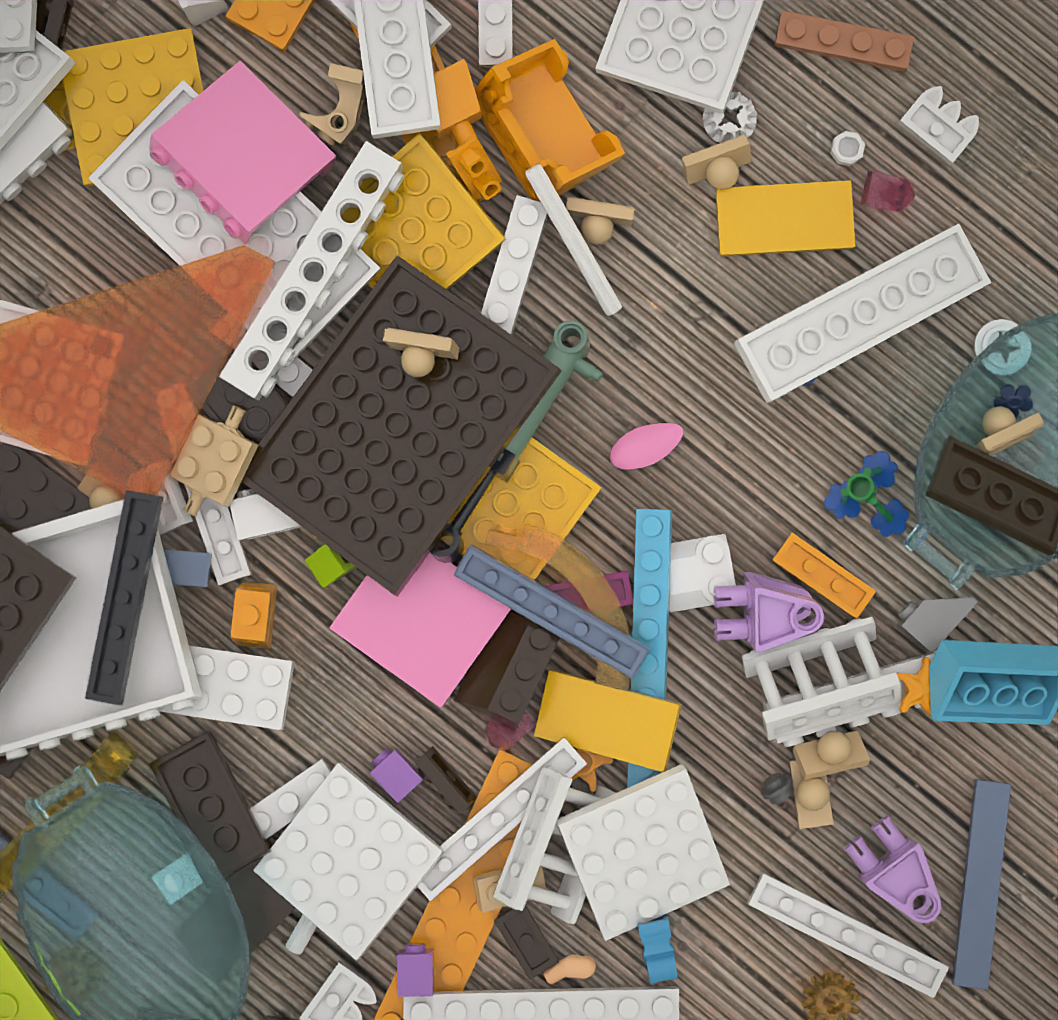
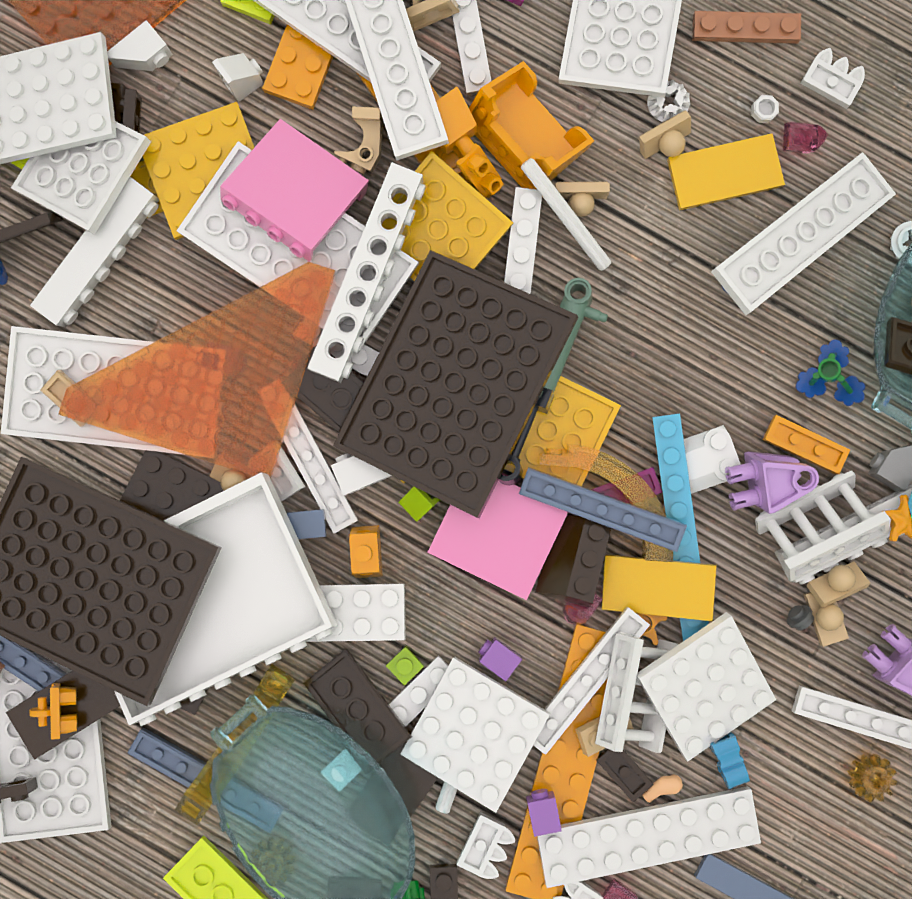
camera: 10 degrees left, 0 degrees up
black plate [85,490,164,705] -> none
tan plate [169,405,258,516] -> none
tan tile [383,328,460,377] -> none
dark brown plate [415,746,477,814] -> none
bright pink arm [610,423,683,470] -> none
none -> lime plate [386,646,424,685]

